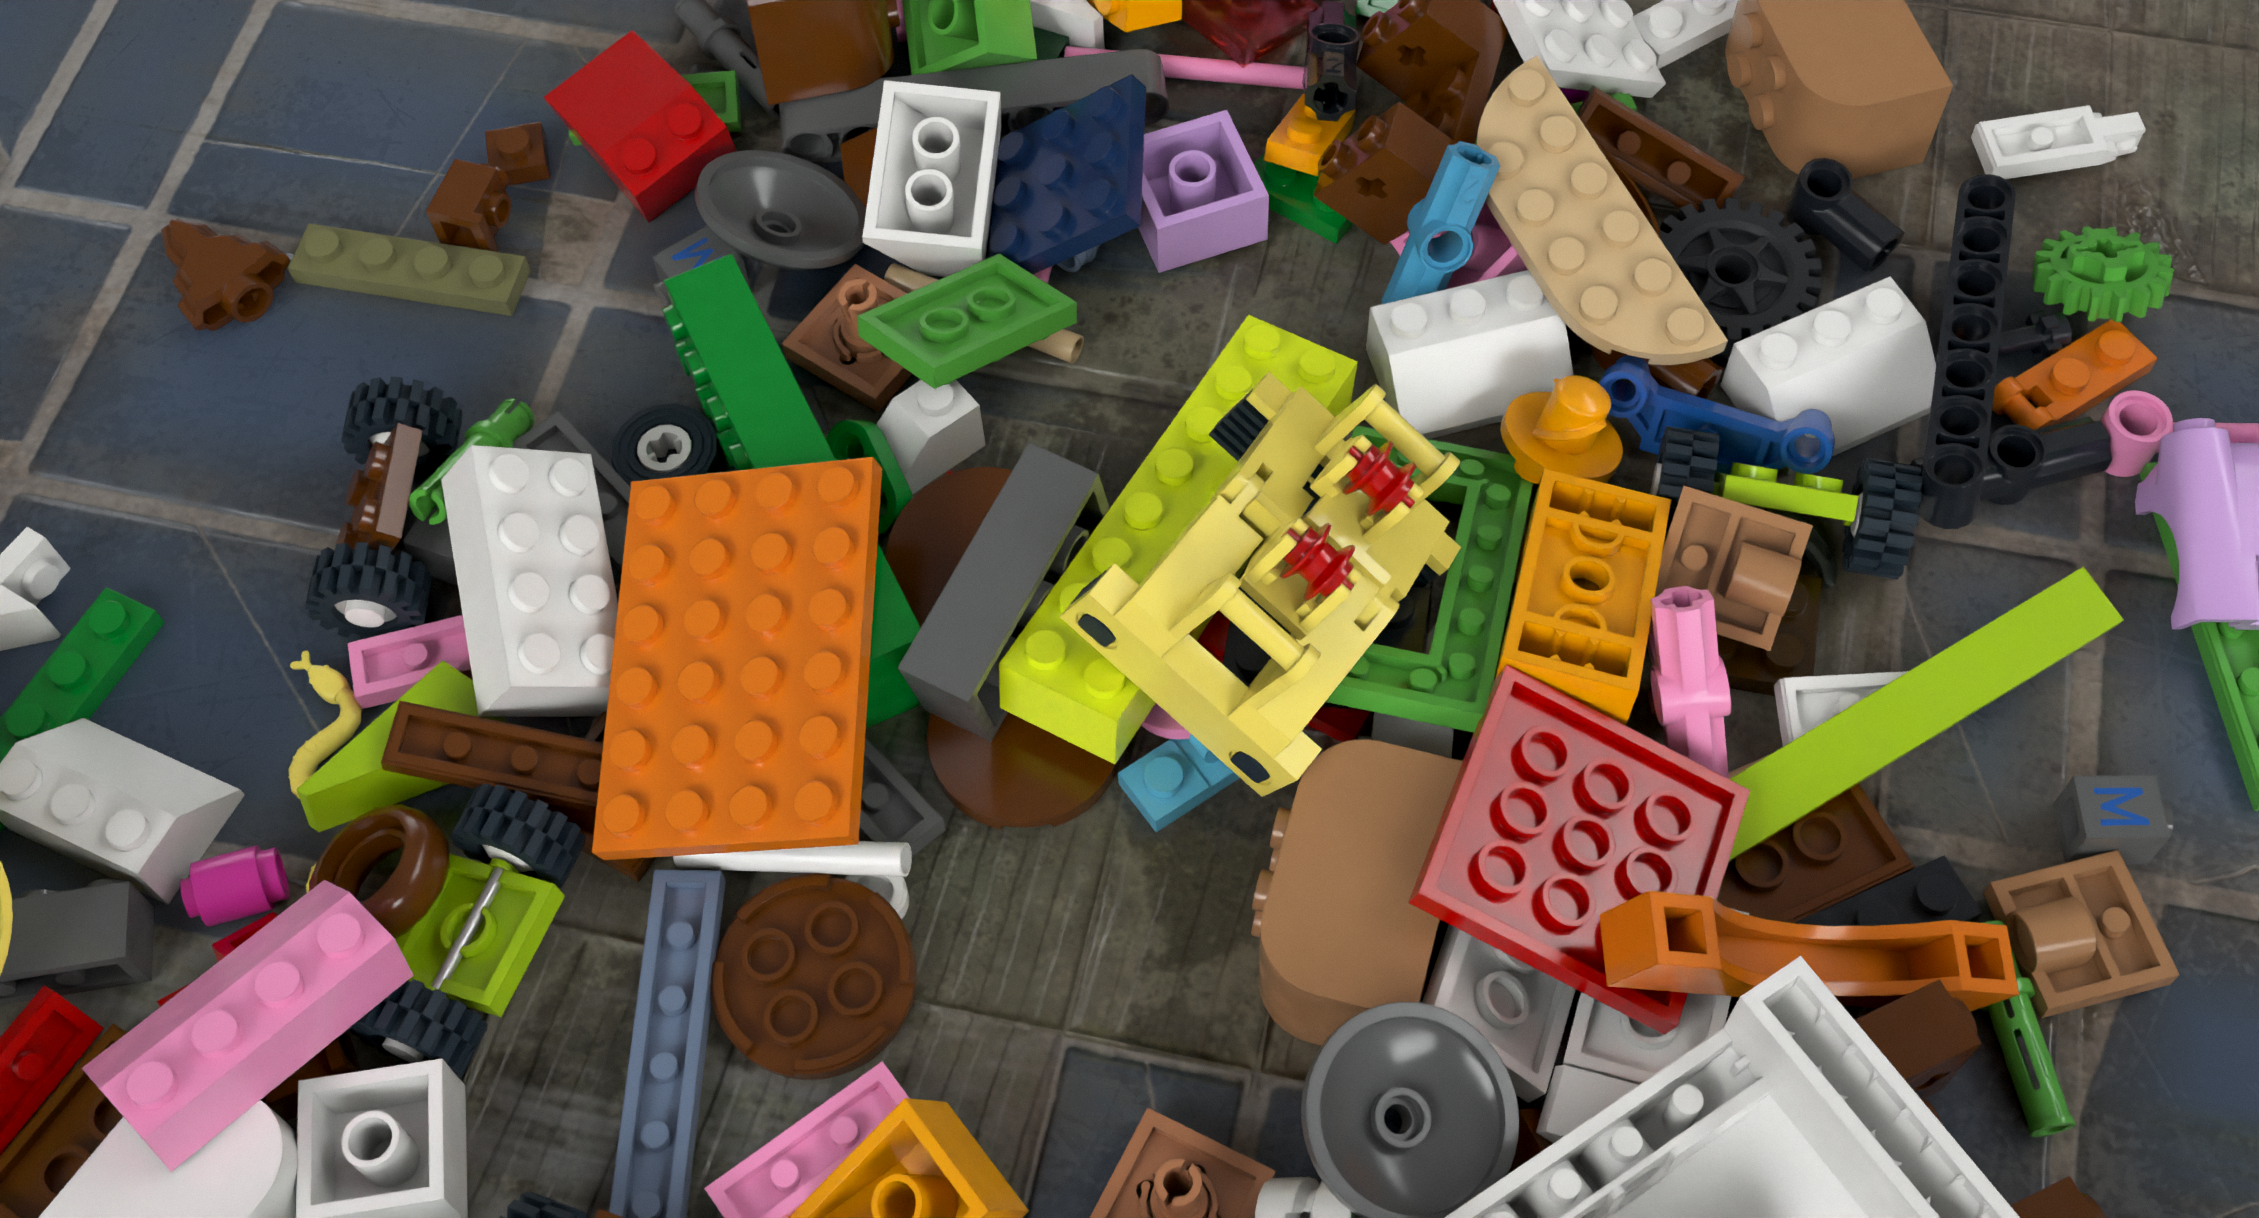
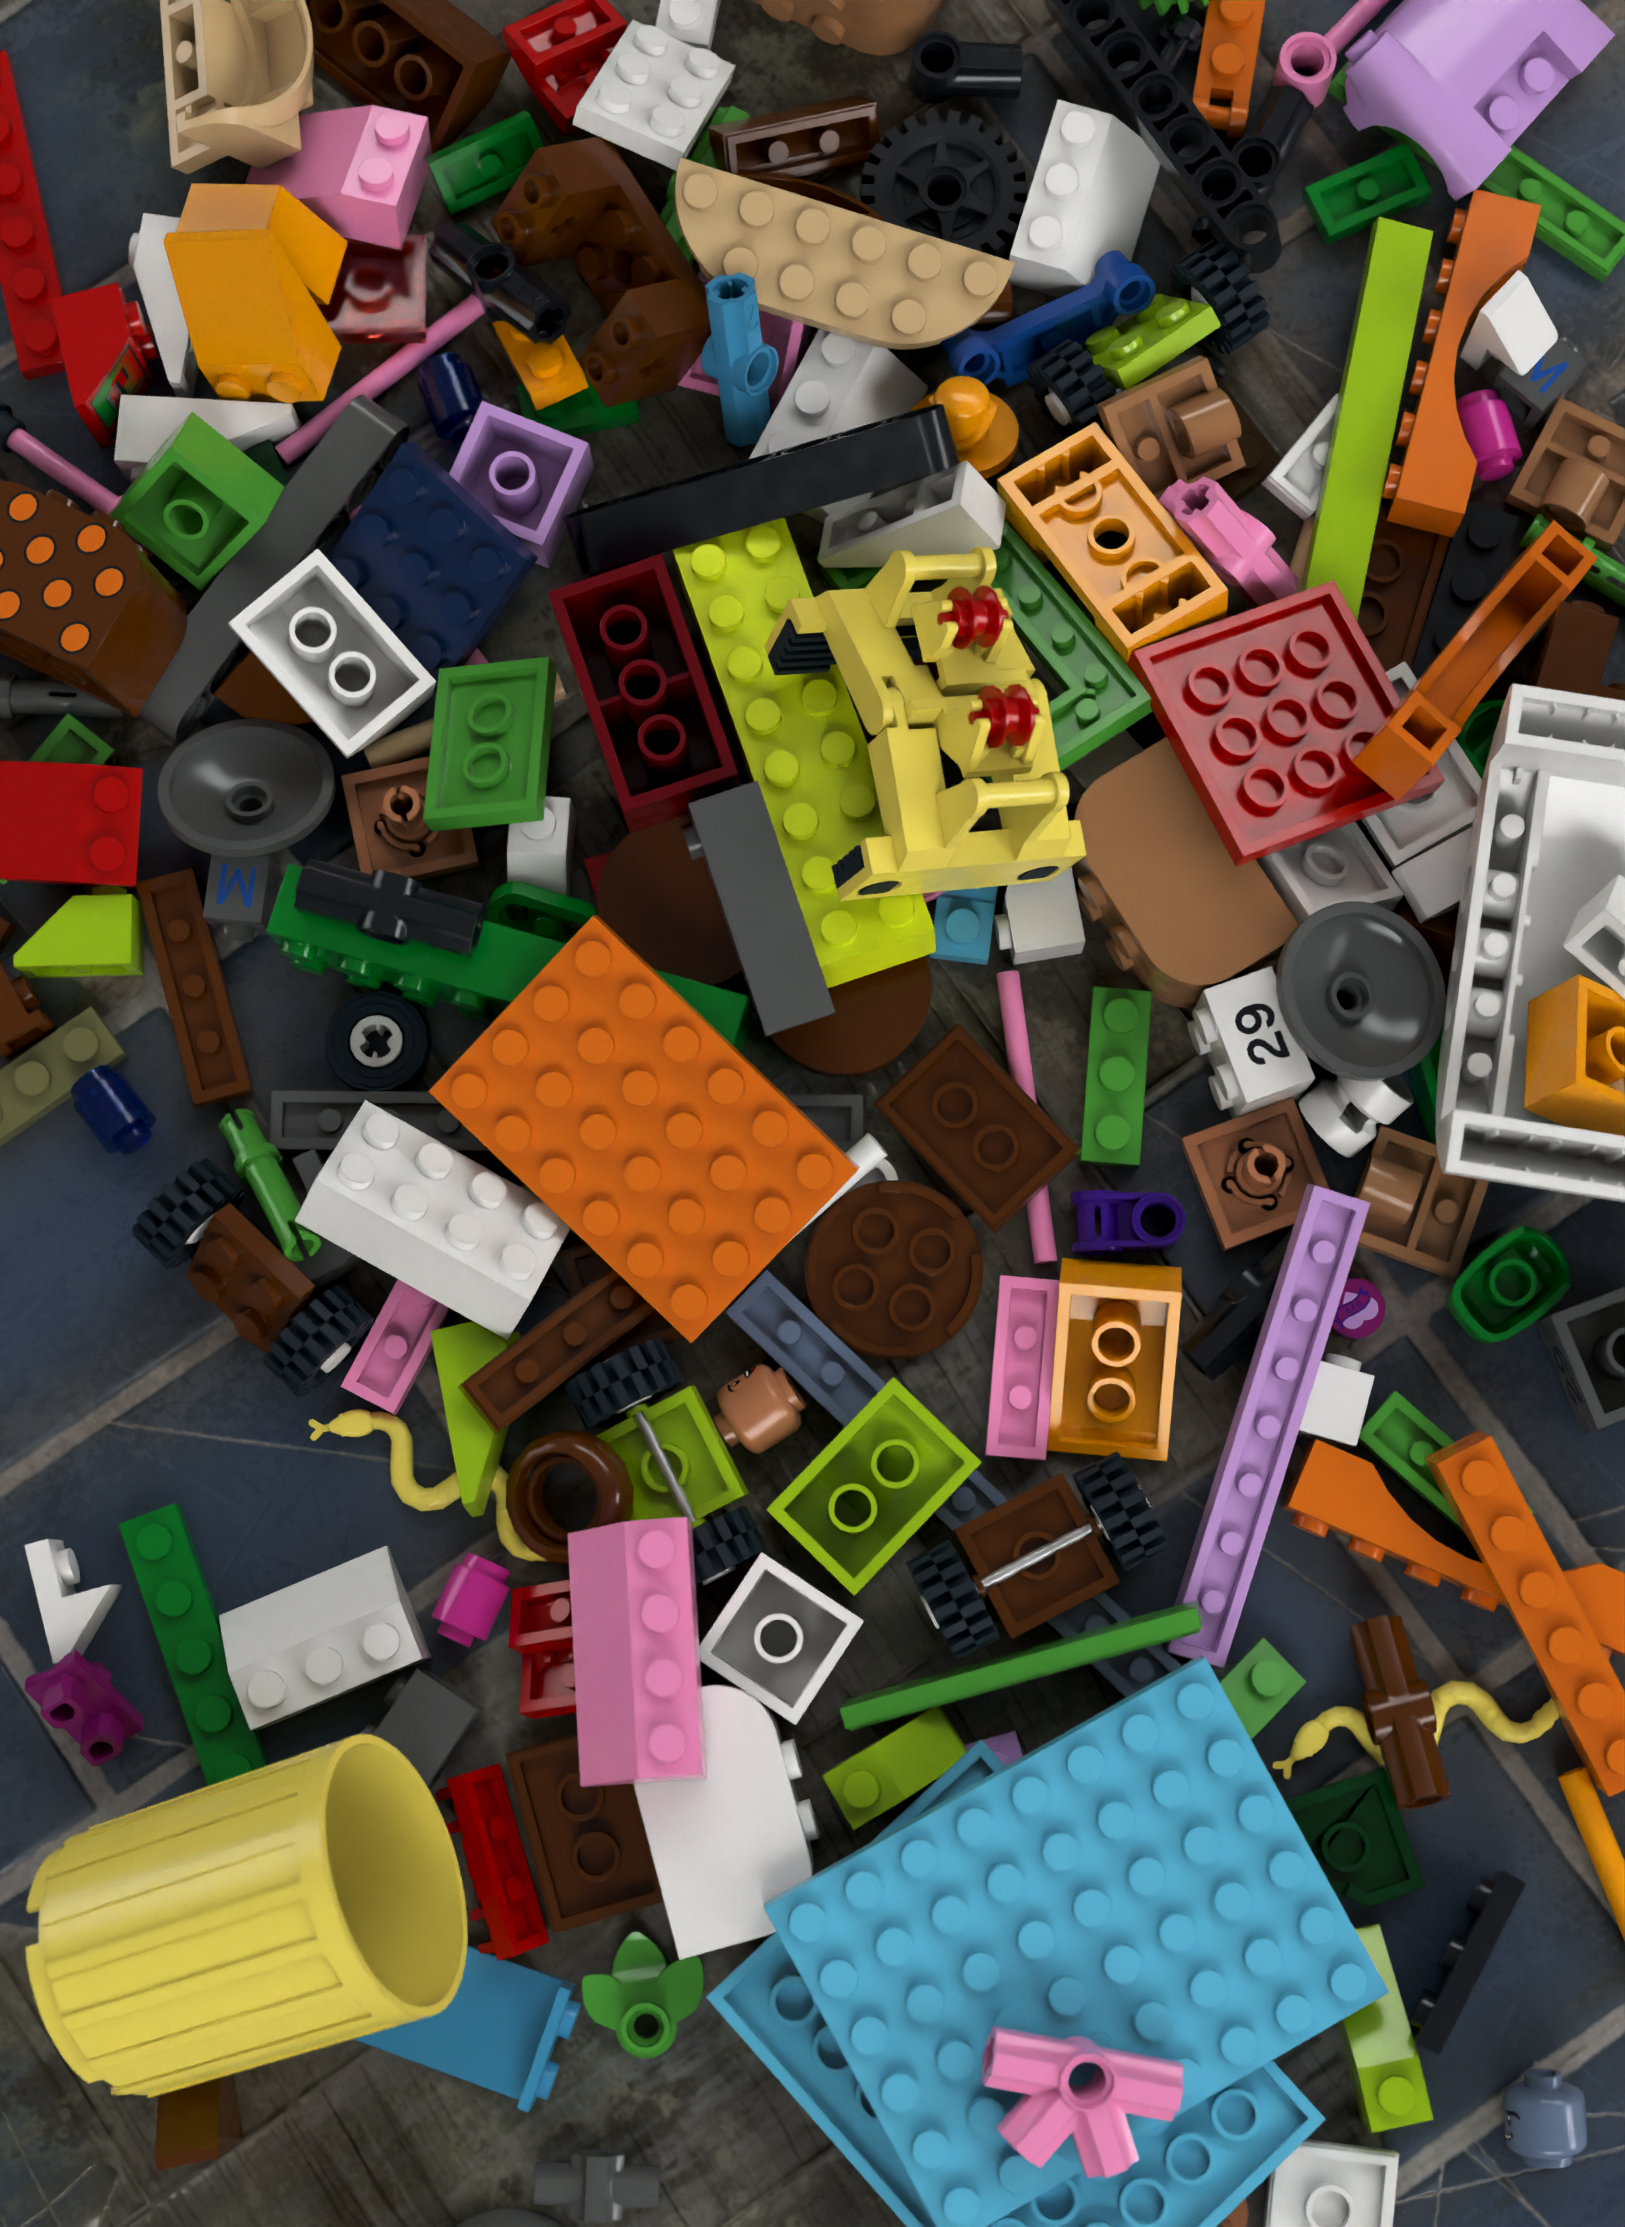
camera: 45 degrees left, 20 degrees up
none -> lime slope [13,886,144,978]
none -> clear blue brick [71,1065,156,1155]
none -> reddish brown plate [136,867,255,1109]
none -> black piece [294,858,486,957]
none -> clear blue brick [418,353,485,443]
none -> dark red brick [548,554,740,834]
none -> black beam [564,404,960,574]
none -> nougat head [713,1364,806,1454]
none -> lime slope [766,1377,982,1596]
none -> white slope [817,460,1007,568]
none -> reddish brown tile [872,1023,1082,1233]
none -> white slope [994,867,1085,965]
none -> bright pink piece [996,970,1058,1264]
none -> dark purple piece [1070,1190,1186,1256]
none -> bright green plate [1079,986,1152,1169]
none -> white brick [1187,966,1315,1119]
none -> green plate [1302,143,1432,246]
none -> orange arch [1382,189,1541,538]
none -> dark pink brick [1456,389,1523,481]
none -> white slope [1460,270,1558,376]

